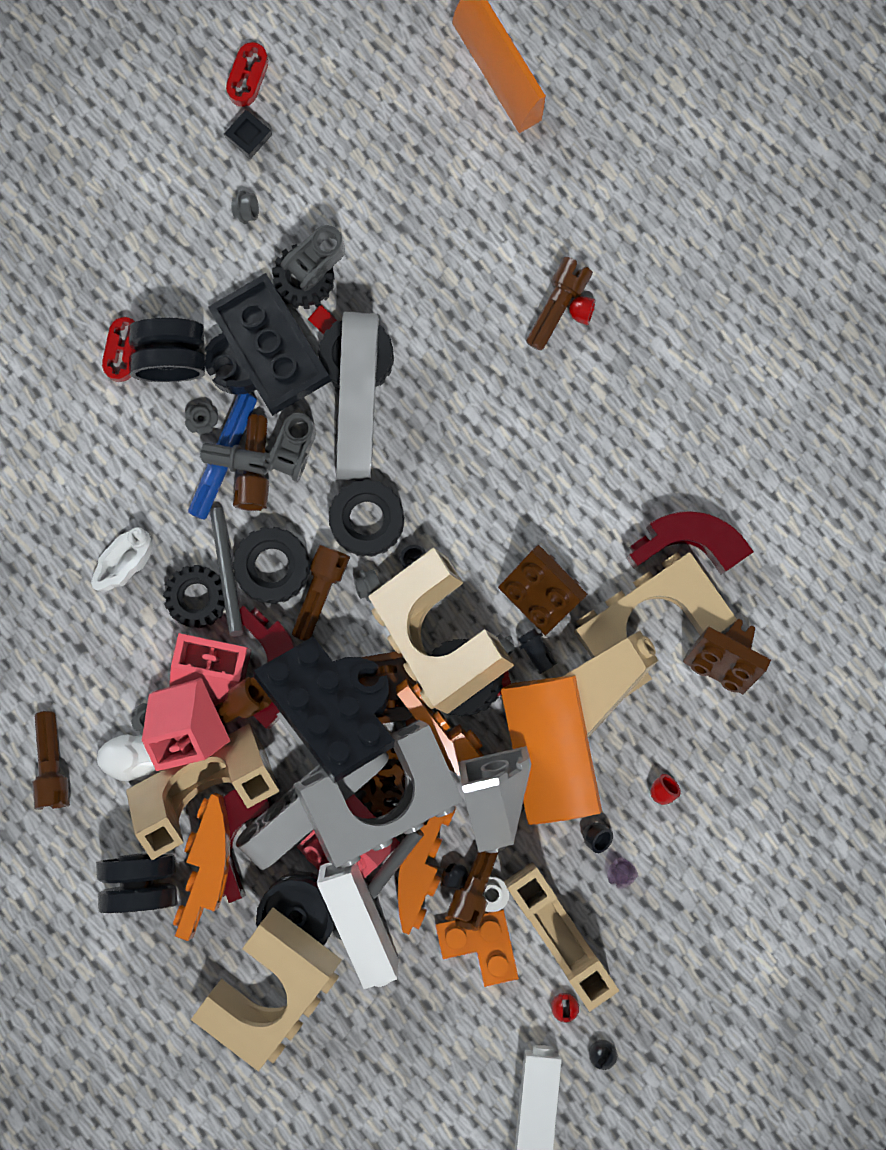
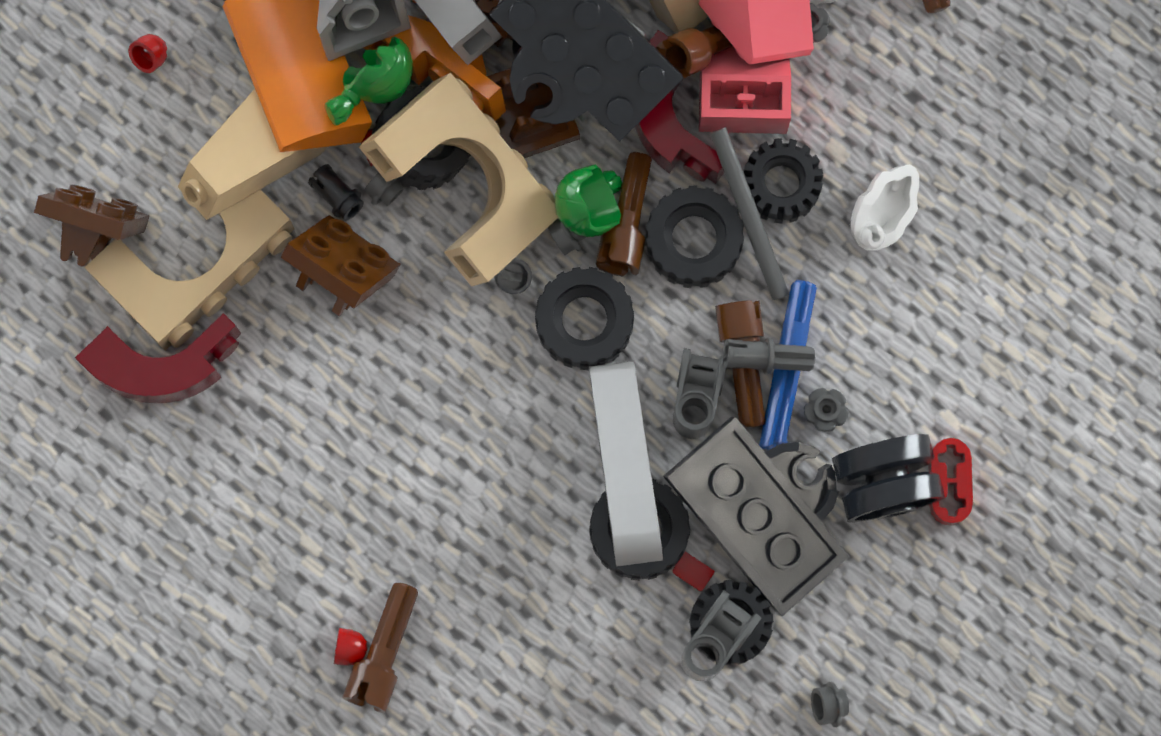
camera: 170 degrees right, 5 degrees down
none -> green hair [325,36,413,126]
none -> green hair [554,164,622,237]

